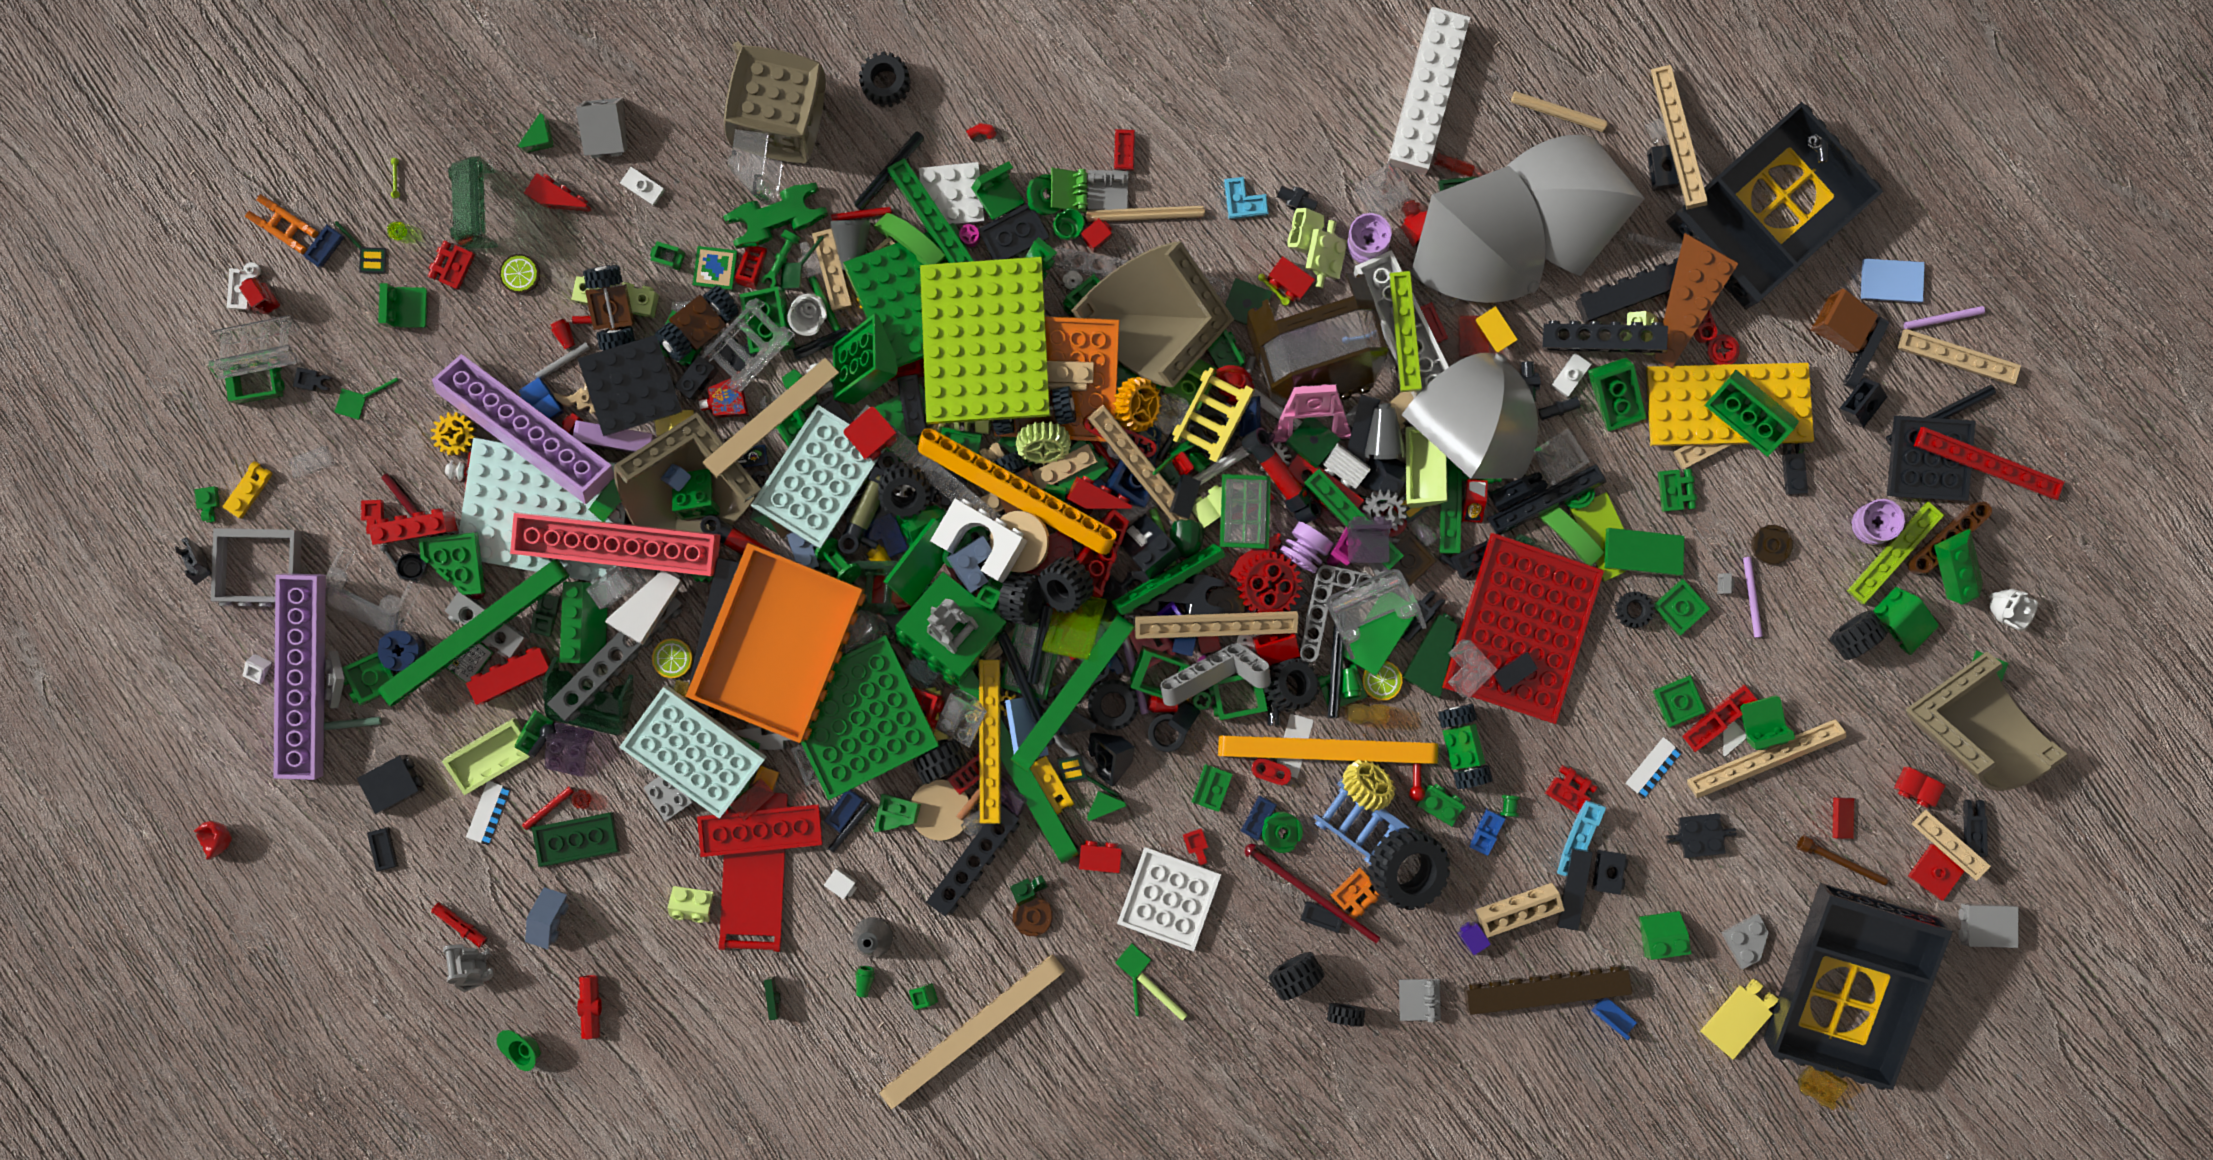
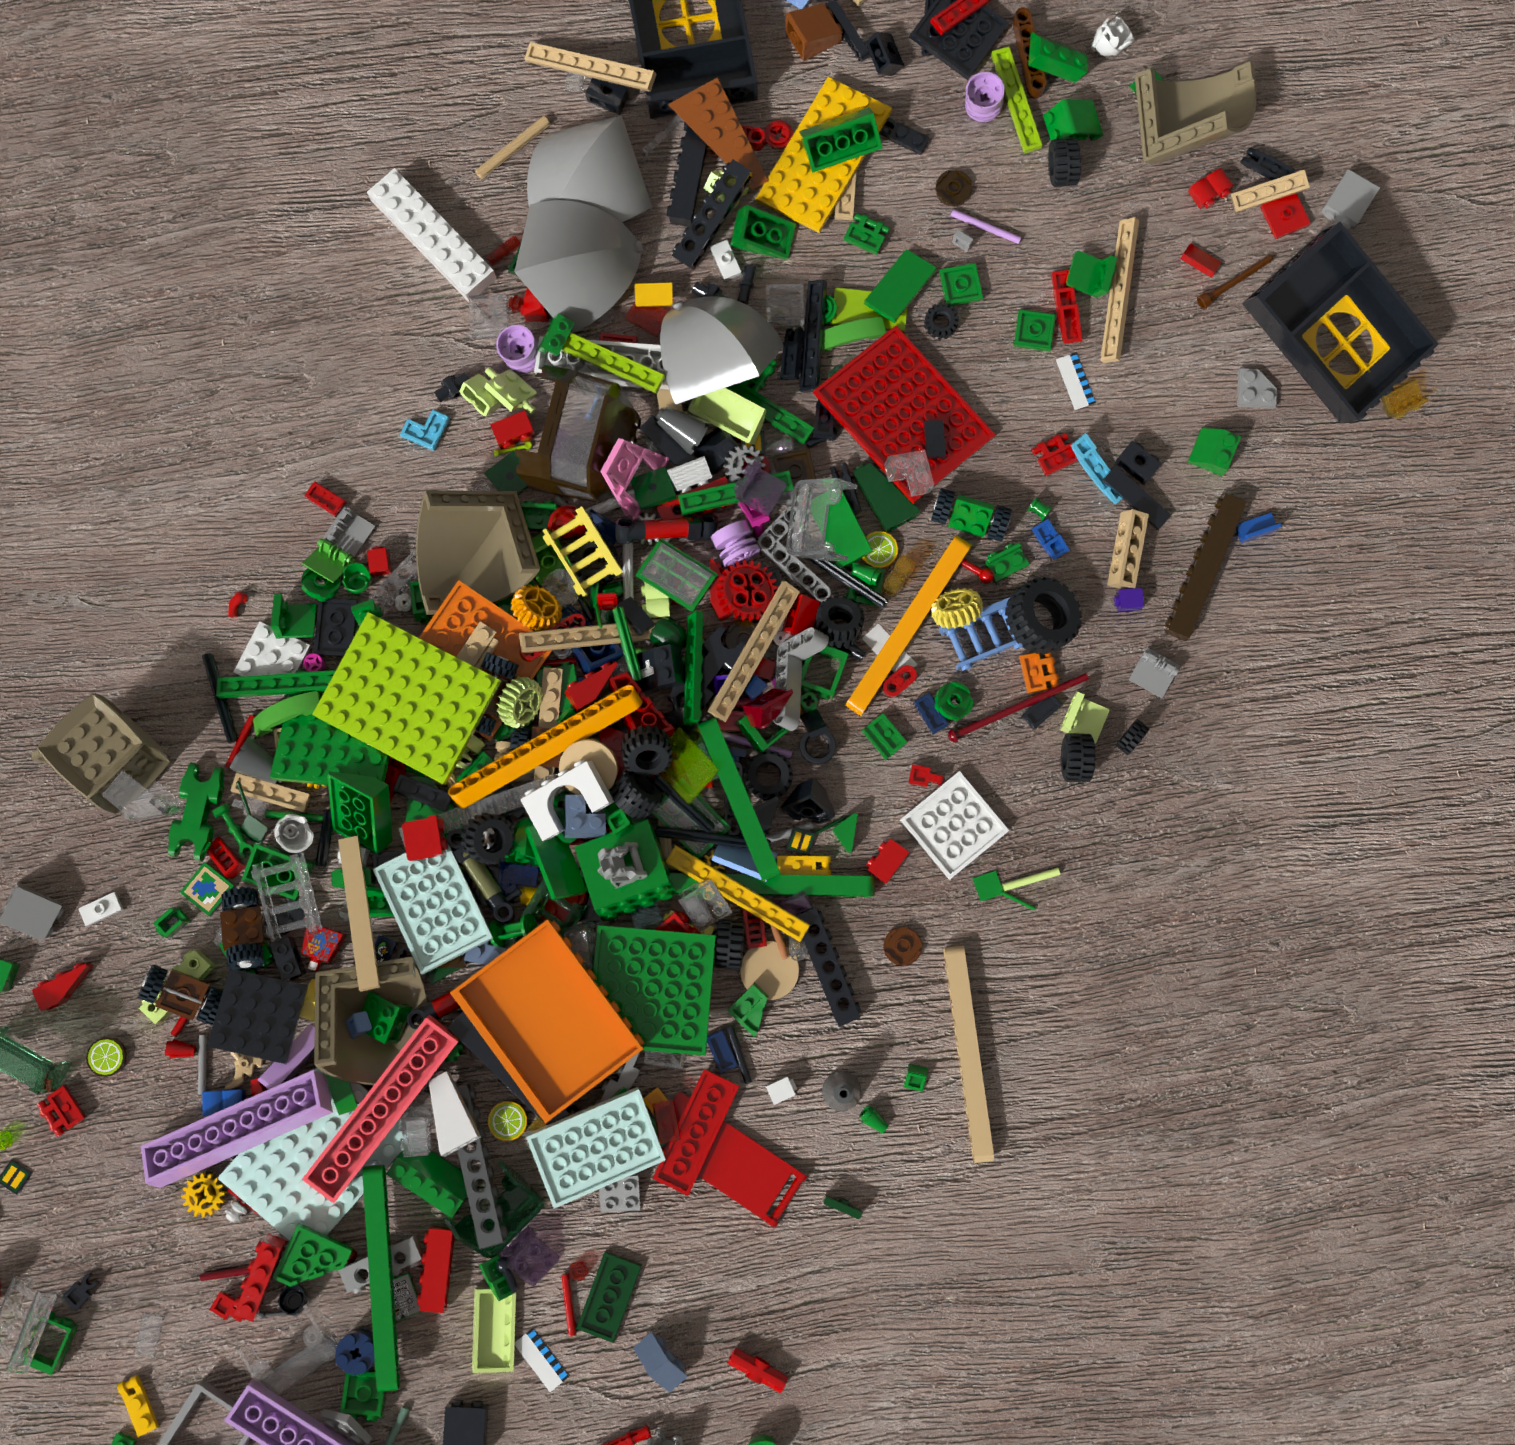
camera: 55 degrees left, 5 degrees down
green piece [334,378,399,420] -> none
green bracket [378,283,428,328] -> none
dark green slope [530,593,561,637] -> none
yellowish green bracket [667,886,714,923] -> none
black tyre [859,52,911,107] -> none
dark green plate [1010,875,1048,906] -> none
tan axle [1086,206,1205,222] -> none
red cone [1147,694,1178,713] -> none
slope [1461,479,1488,523] -> none
black plate [1666,813,1737,858] -> none
light yellow tile [1700,979,1779,1059] -> none
white sticker [1723,721,1746,756] -> none
none -> green bracket [538,313,574,356]
none -> green axle [612,607,643,681]
none -> dark red slope [742,688,793,729]
none -> yellowish green bracket [1060,692,1109,744]

